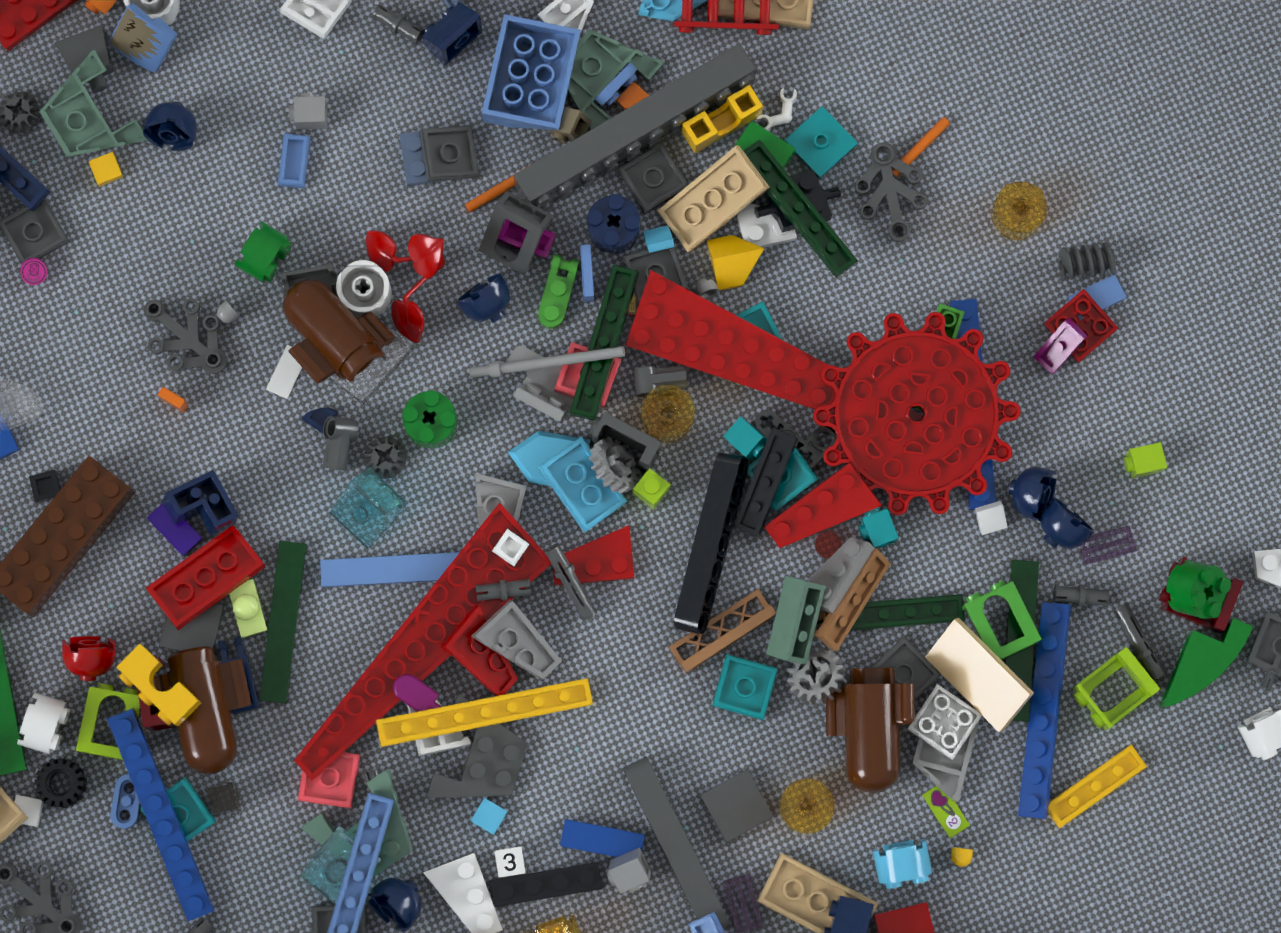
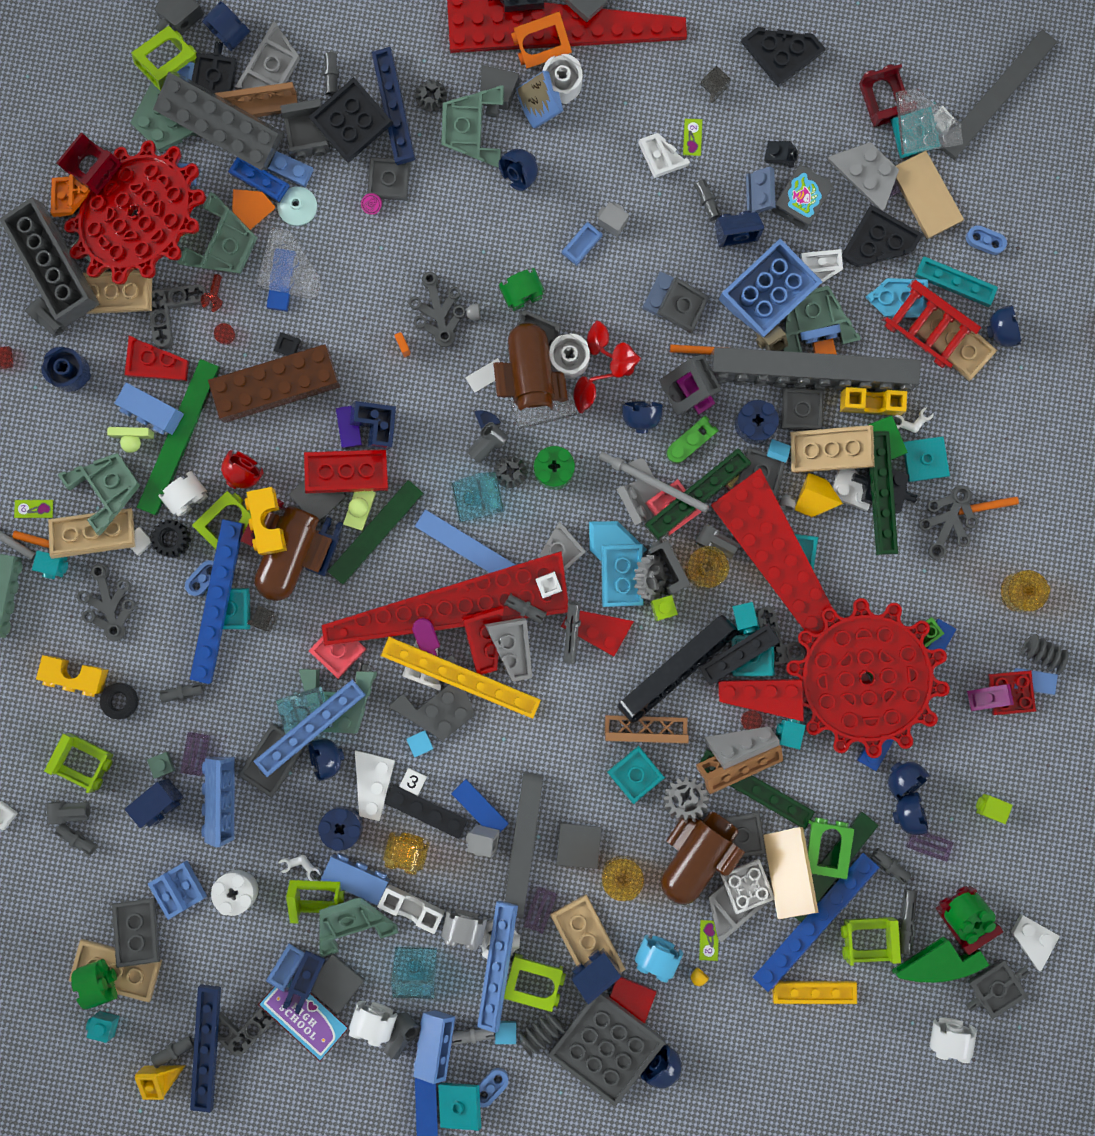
camera: 35 degrees right, 5 degrees up
yellow tile [88,152,123,187] -> none
medium blue tile [580,244,594,302] -> none
sand green brick [766,576,826,665] -> none
white tile [975,501,1008,535] -> none

